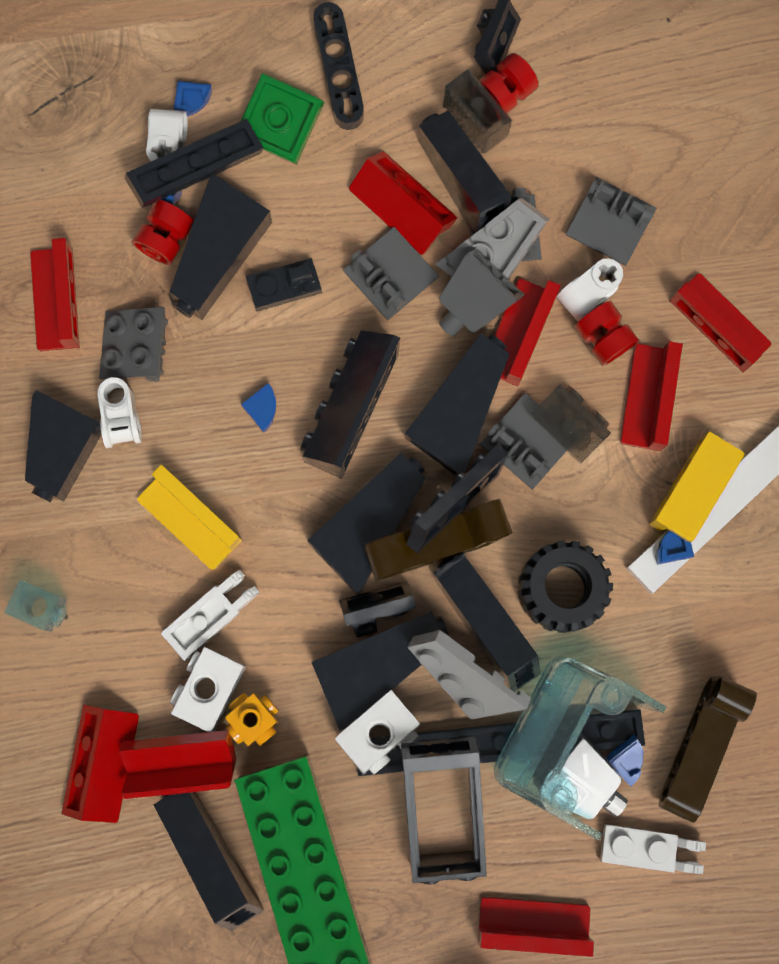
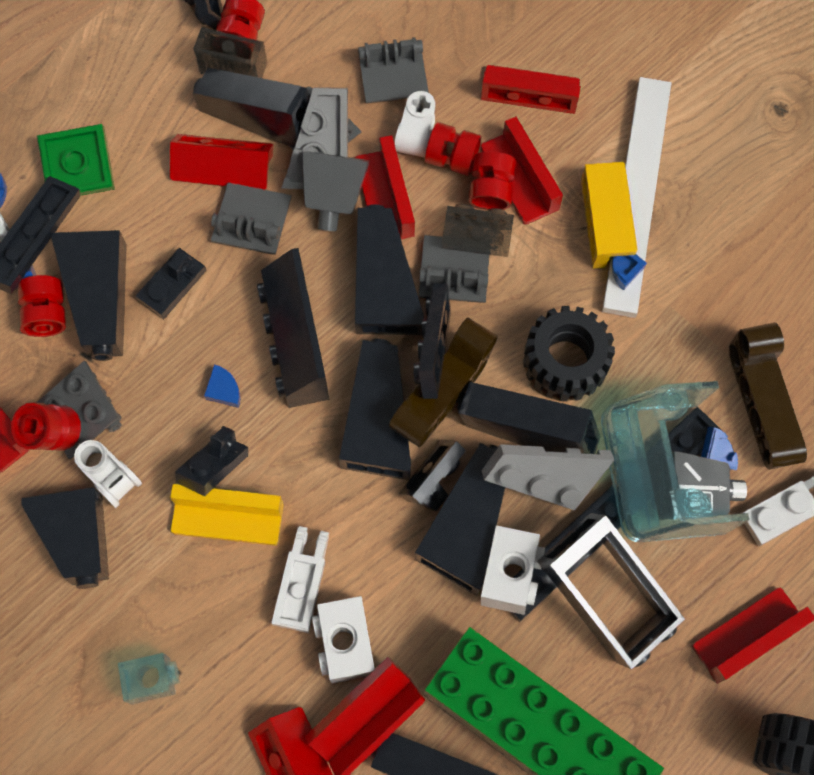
camera: 30 degrees left, 10 degrees down
light orange brick [225,692,279,746] -> none
black beam [314,2,364,130] -> none
none -> red wheel [11,403,81,451]
none -> black hinge [175,426,248,496]
none -> red wheel [468,151,517,211]

